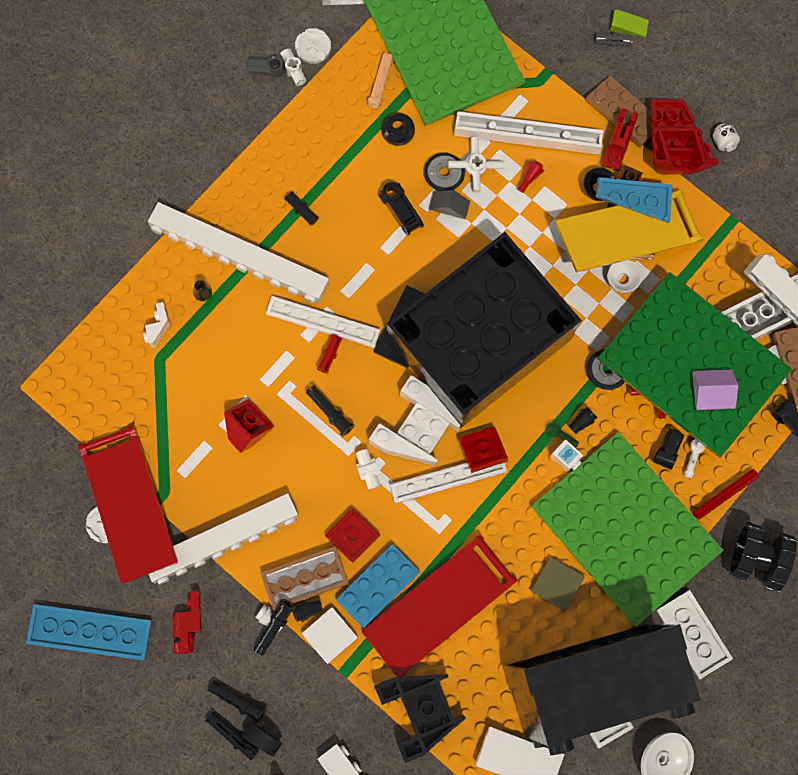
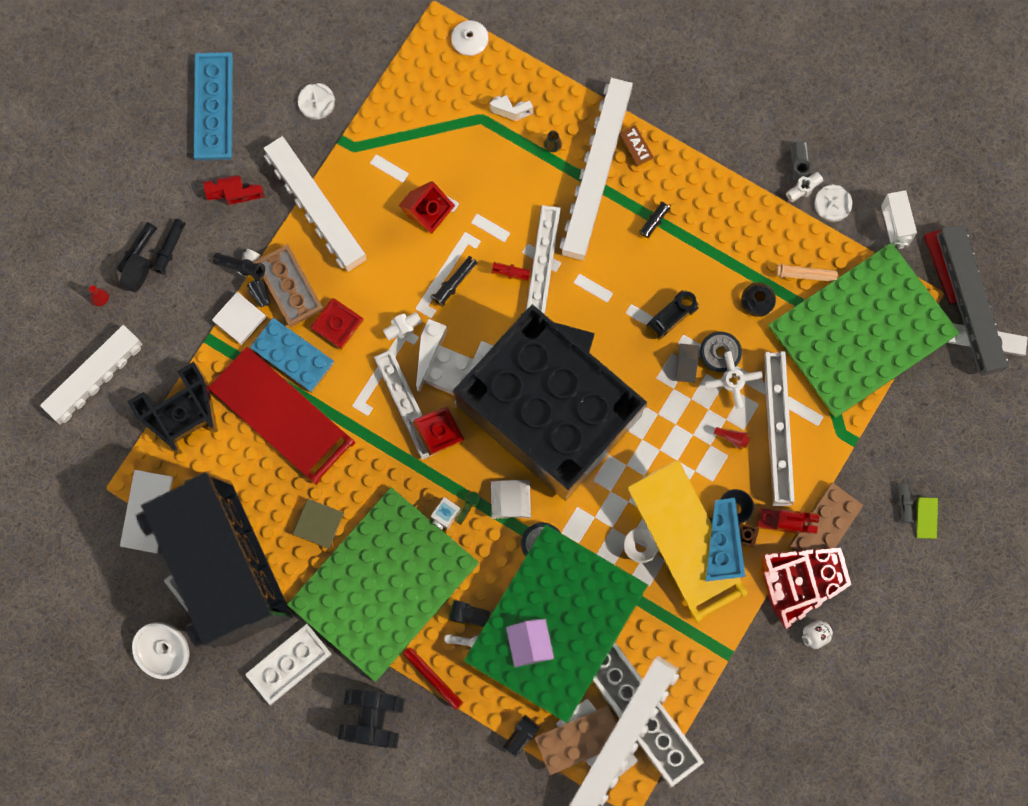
camera: 85 degrees right, 0 degrees up
red flag [78,424,178,584] -> none
black cone [568,407,597,434] -> none
none -> white dish [452,21,488,56]
none -> white slope [491,480,531,519]
none -> dark orange tile [619,125,654,167]

